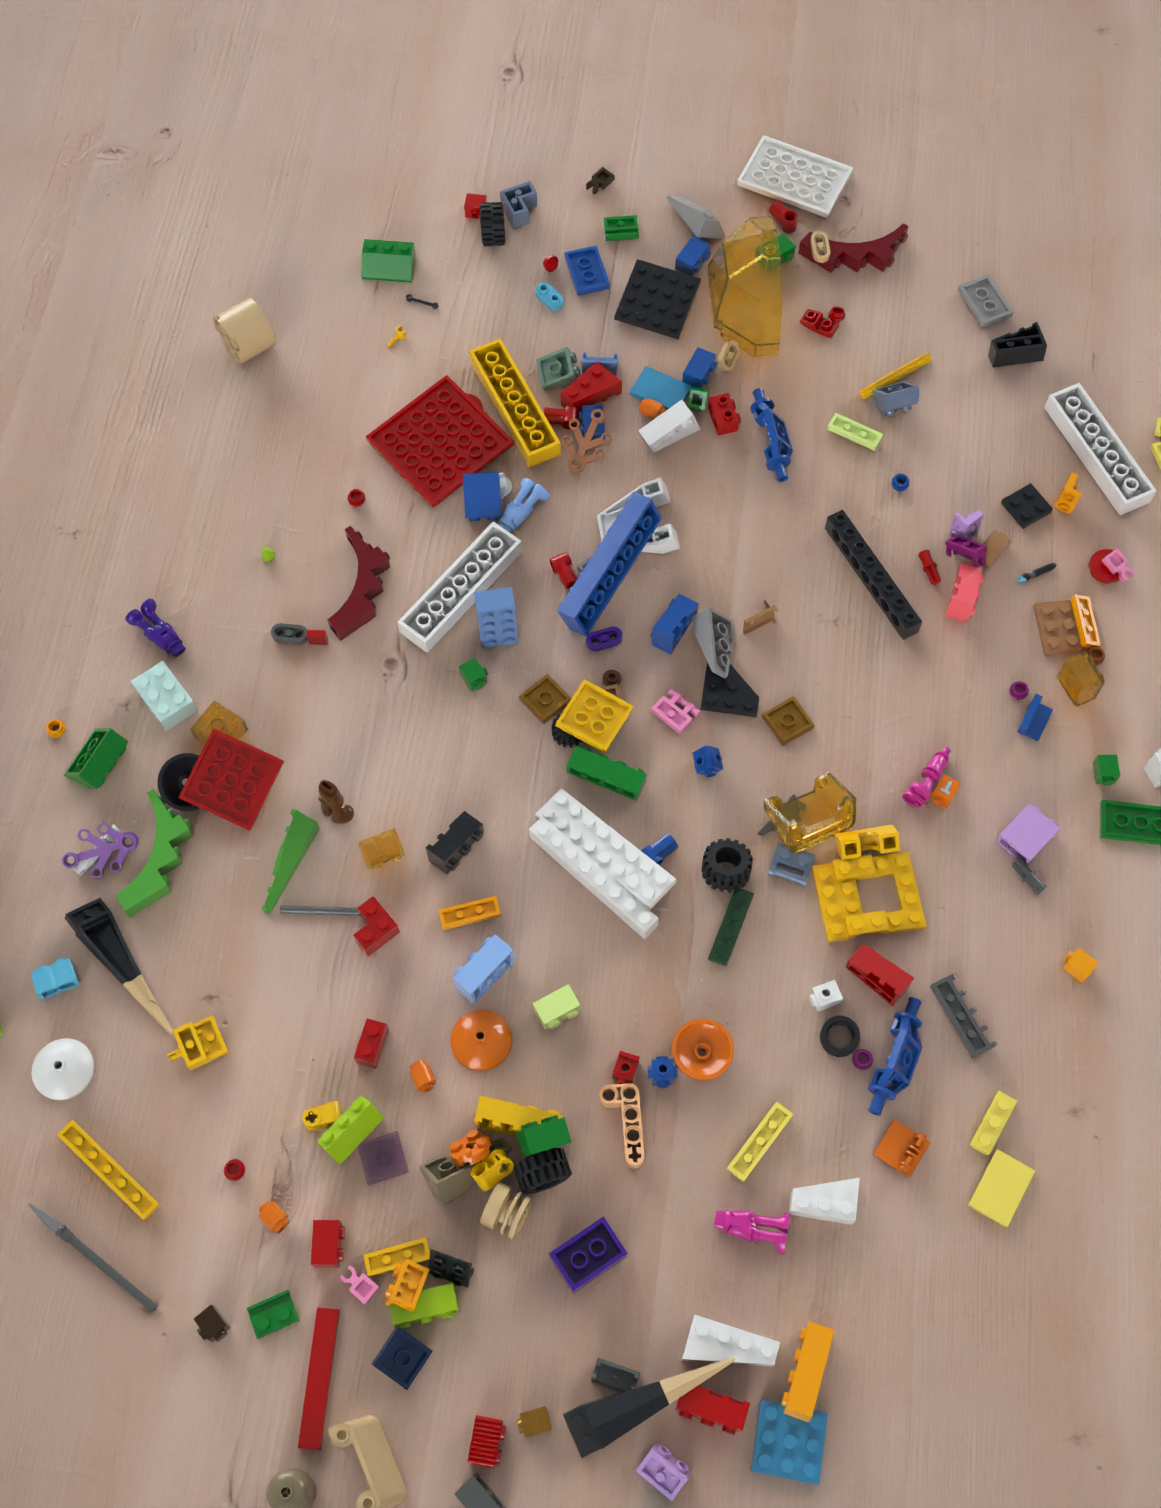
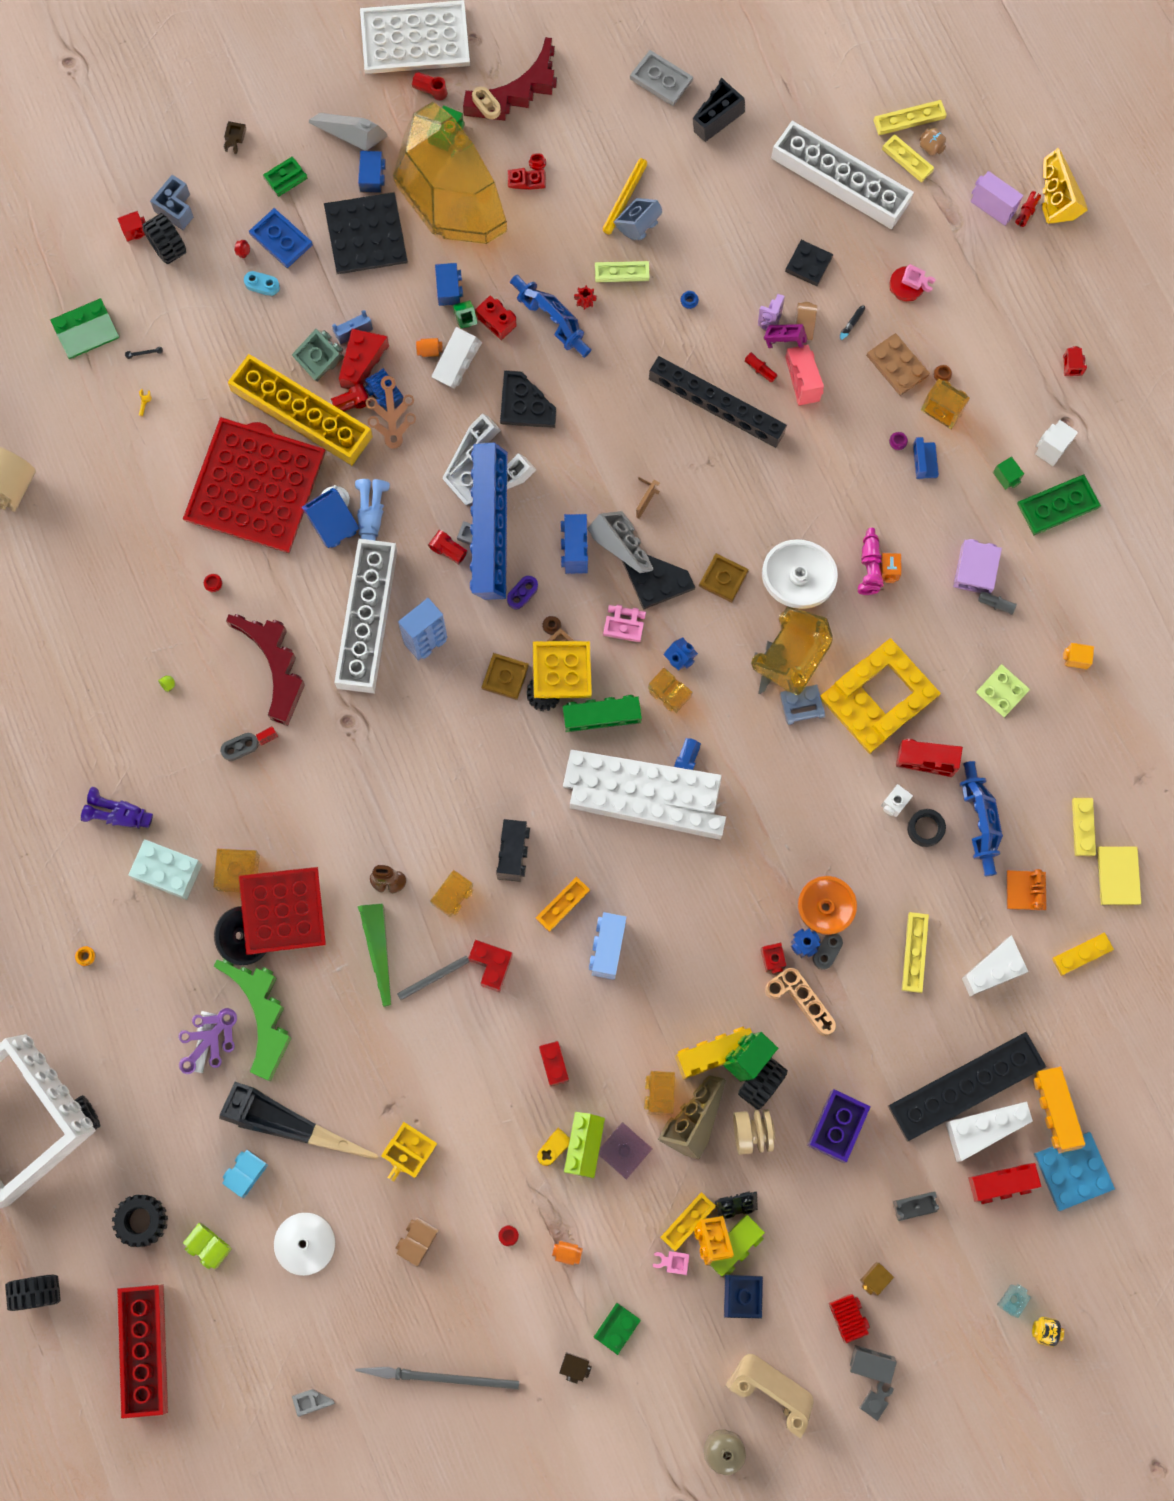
camera: 35 degrees left, 10 degrees up
yellow plate [57,1119,160,1221] -> none
green slope [64,728,129,789] -> none
red tile [298,1307,340,1450] -> none
red brick [311,1220,345,1267] -> none
orange brick [410,1060,436,1093] -> none
orange plate [449,1130,493,1166] -> none
orange dish [450,1010,512,1071] -> none
green brick [459,658,488,692] -> none
yellow piece [470,1149,514,1191] -> none
yellowish green brick [532,984,580,1029] -> none
black plate [563,1357,736,1458] -> none
dark azure tile [630,366,692,410] -> none
lavender bracket [636,1443,692,1501] -> none
black tyre [701,838,753,893] -> none
clear green plate [708,888,754,967] -> none
dark pink piece [714,1210,790,1254] -> none
tan plate [717,340,740,372] -> none
yellow arch [835,825,900,860] -> none
magenta plate [852,1049,873,1070] -> none
dark grey hinge [930,973,998,1058] -> none
light orange bracket [1054,472,1082,514] -> none
light orange plate [1070,594,1101,648] -> none
none -> medium nougat brick [396,1218,439,1267]
none -> black plate [500,370,556,428]
none -> red gear [574,285,597,310]
none -> clear yellow brick [644,1071,675,1116]
none -> clear yellow brick [648,668,692,713]
none -> white dish [762,540,838,609]
none -> dark grey plate [813,933,843,970]
none -> black plate [888,1031,1046,1142]
none -> yellowish green hinge [976,664,1030,717]
none -> yellow plate [1052,932,1114,976]

